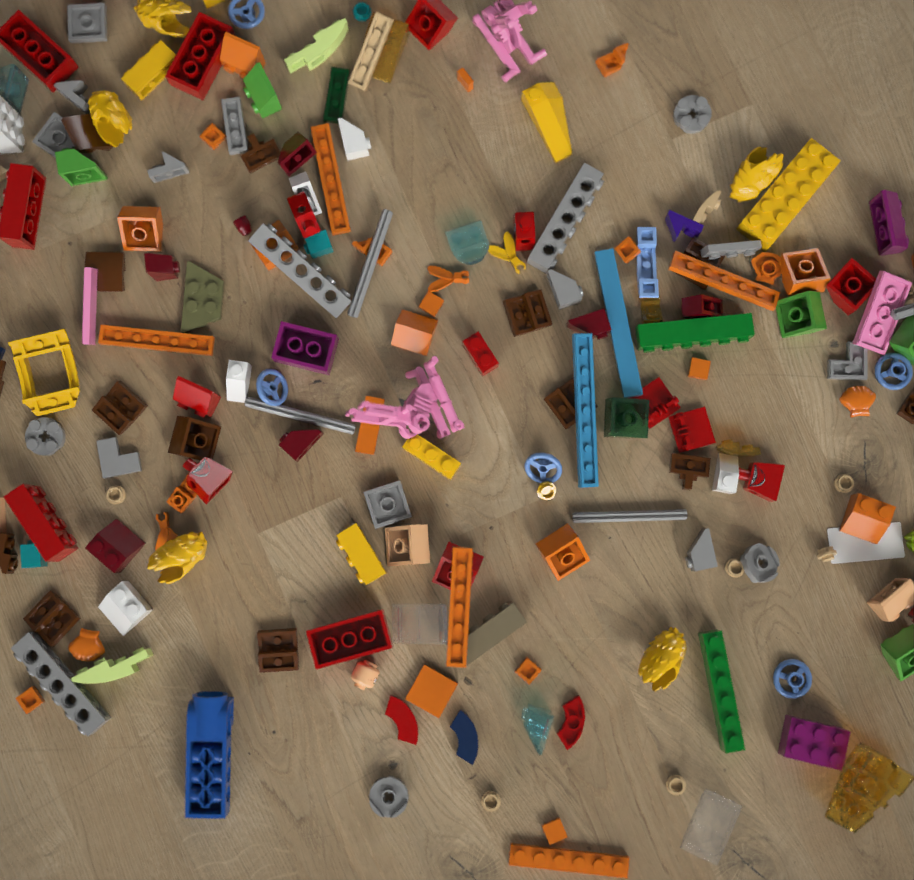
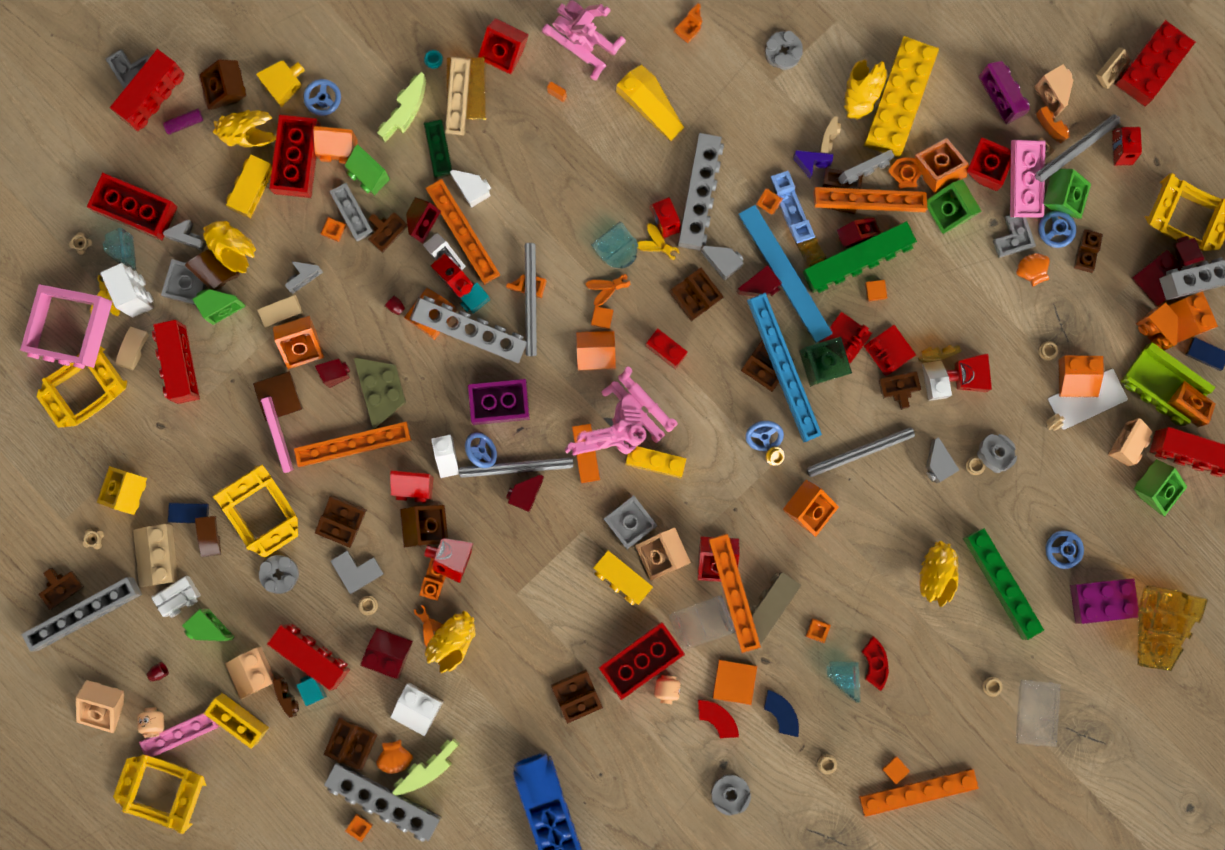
camera: 25 degrees left, 0 degrees up
light grey plate [67,3,107,43] -> none
none -> tan slope [258,295,303,327]

